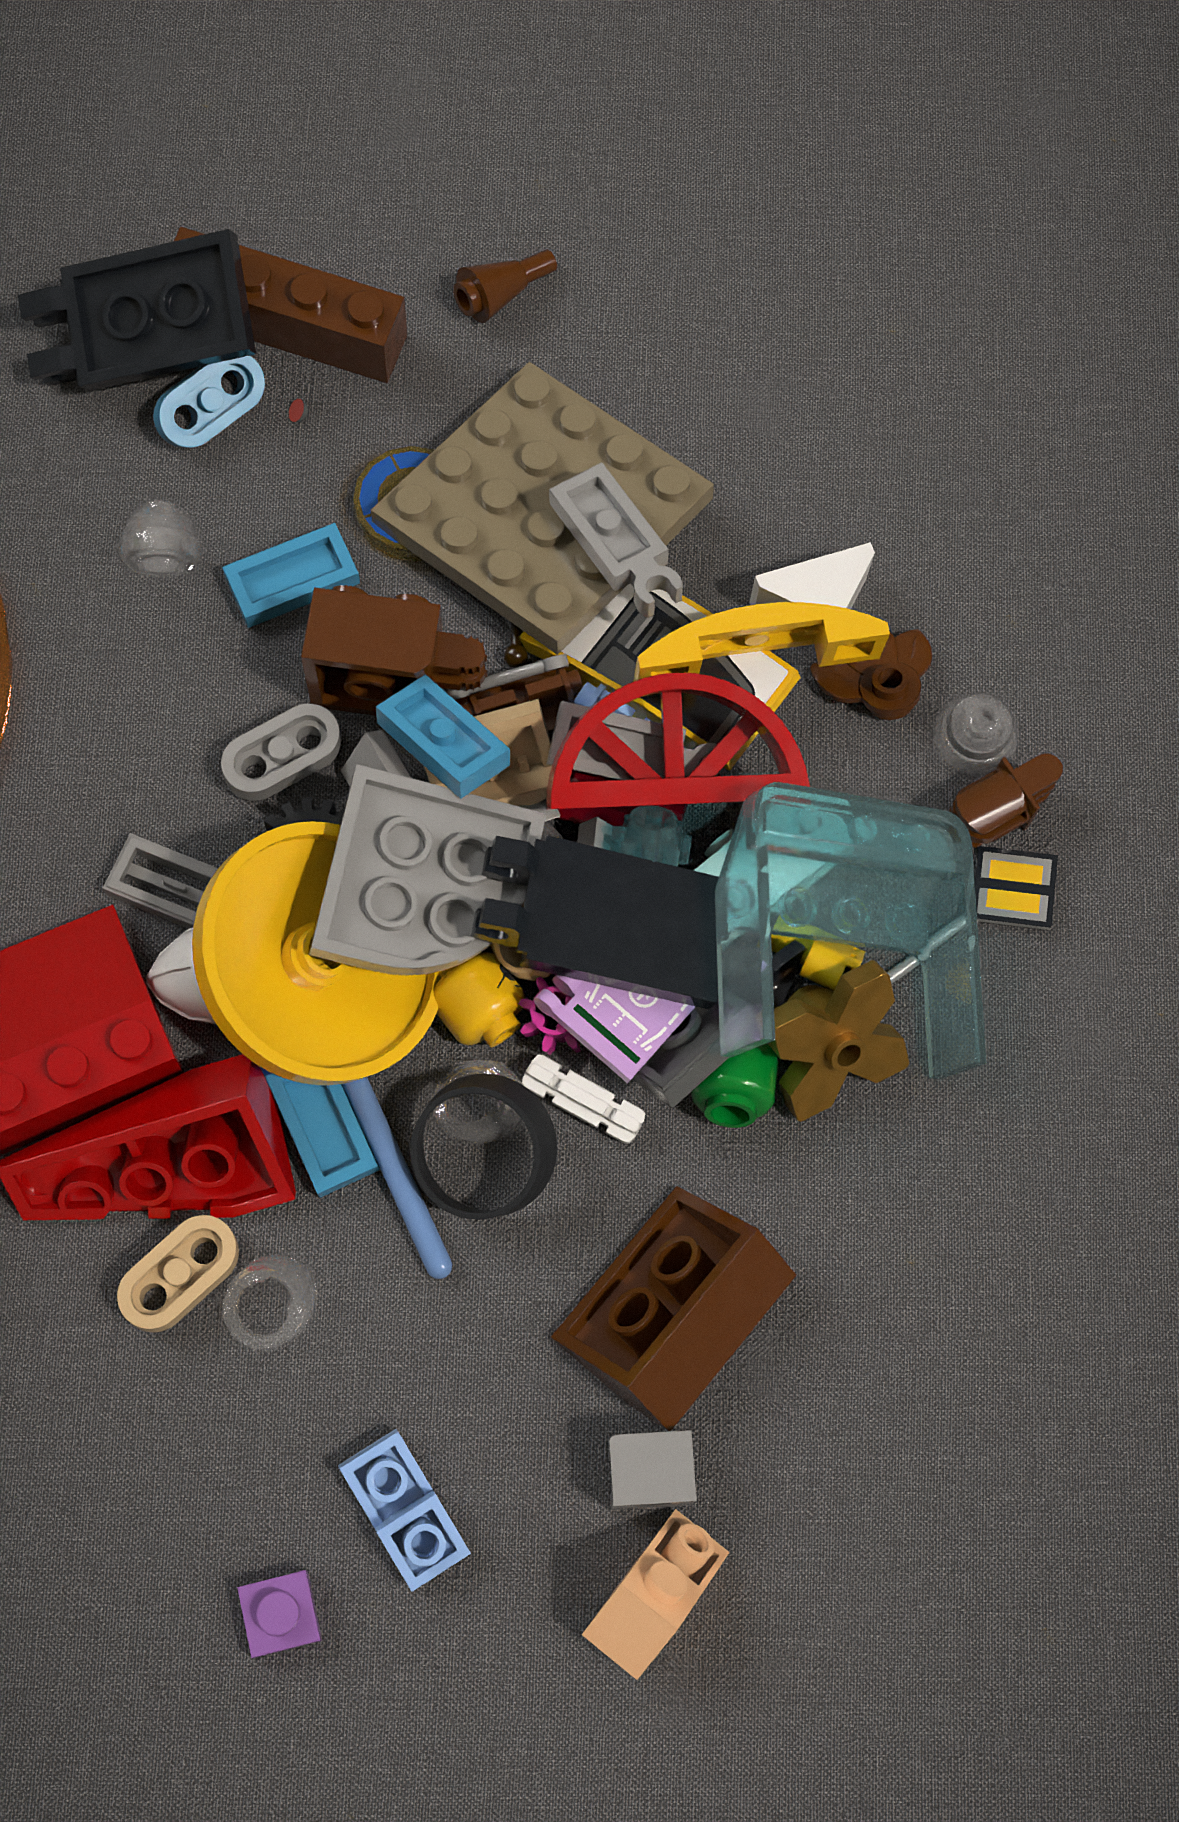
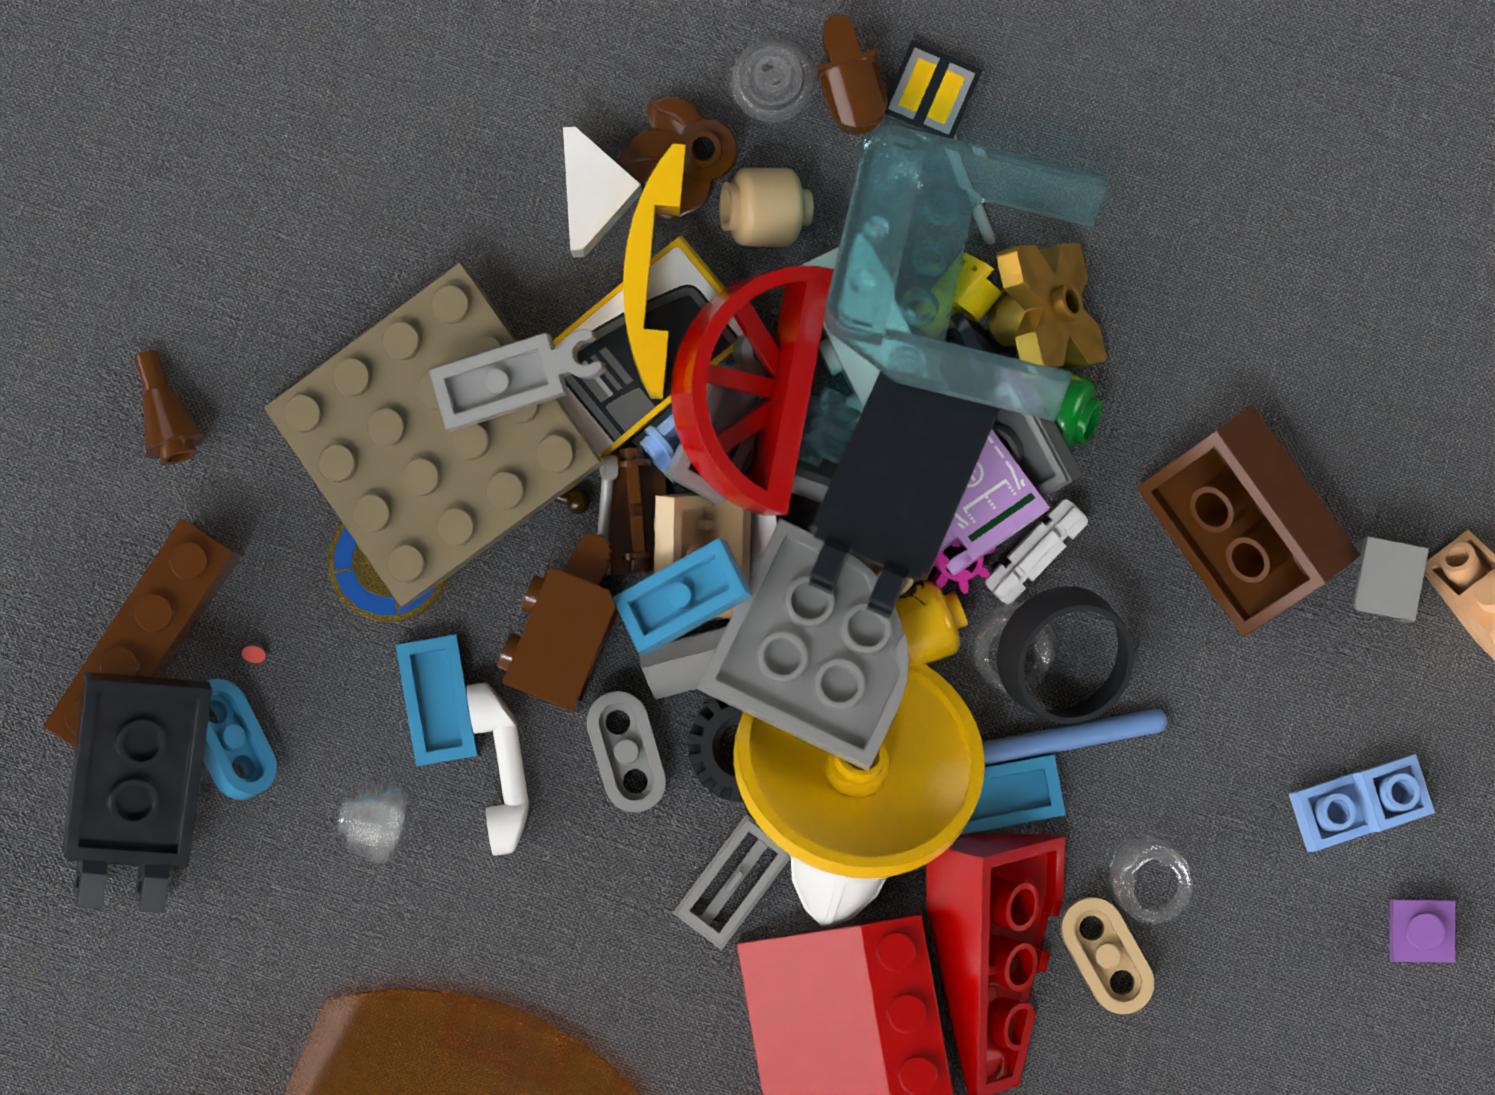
camera: 70 degrees left, 15 degrees up
none -> white bar [467,682,529,856]
none -> tan head [719,167,814,247]

